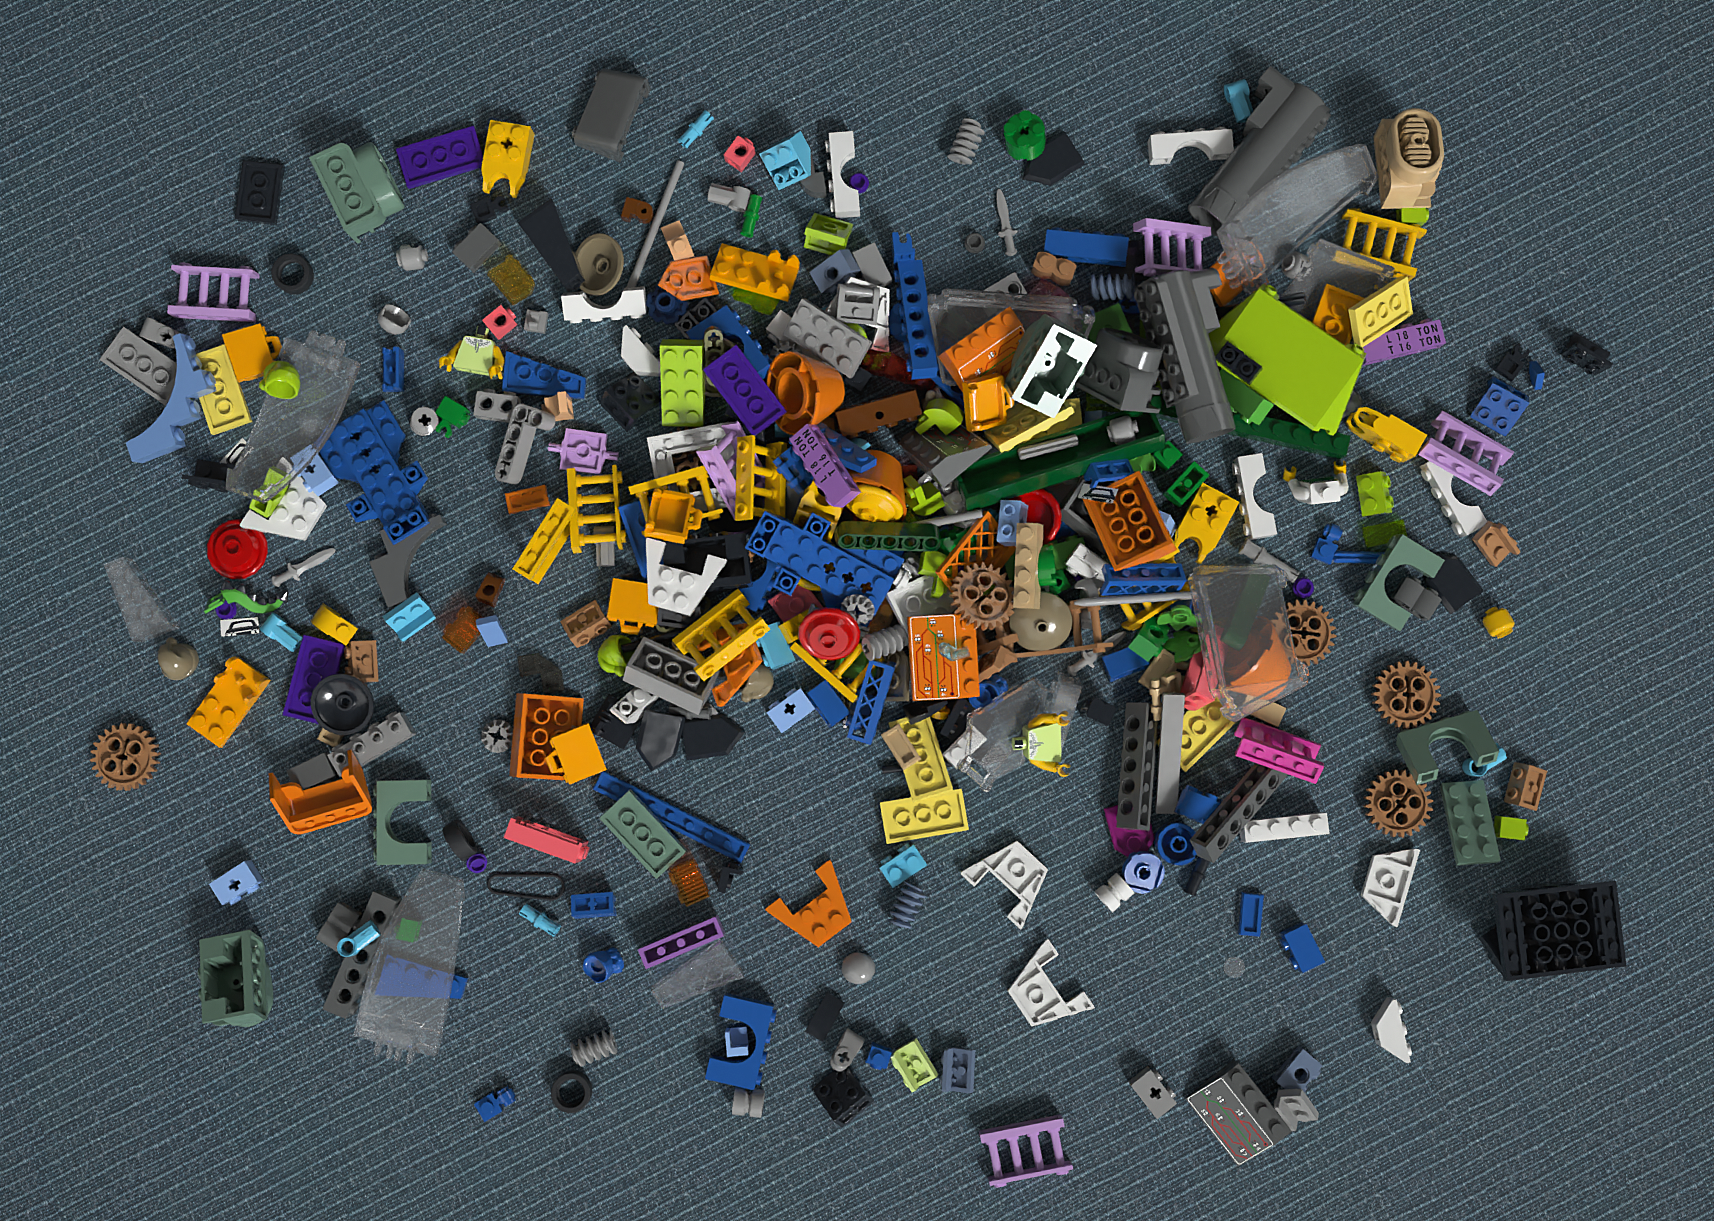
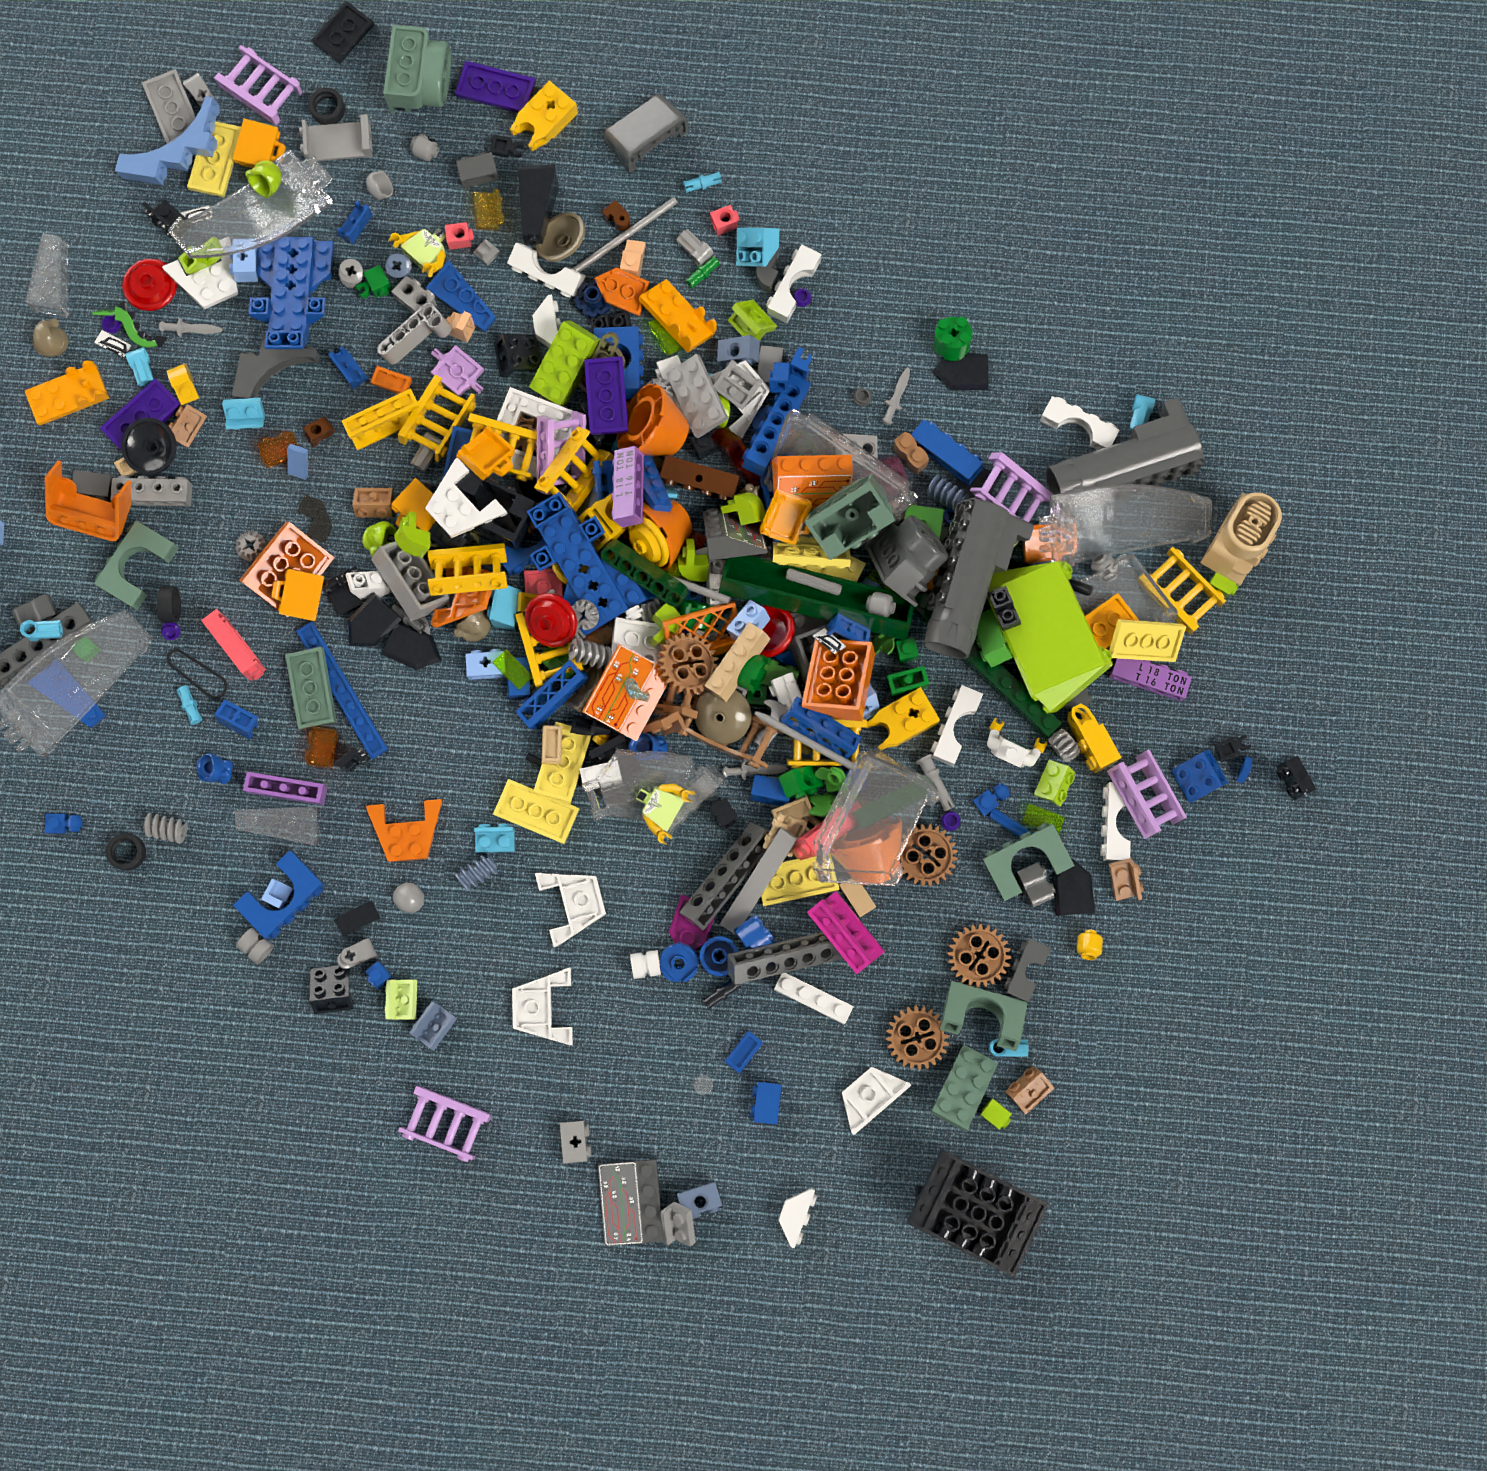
camera: 30 degrees right, 5 degrees down
light grey piece [947,118,985,165] -> none
none -> light grey panel [299,114,373,162]
none -> blue hinge [328,346,368,390]
none -> sand blue piece [385,254,412,278]
none -> lime brick [394,511,430,558]
none -> clear neon green tile [492,649,533,690]
none -> blue brick [769,362,790,393]
none -> dark grey arch [1004,938,1051,1002]
none -> light grey gear [1048,729,1080,762]

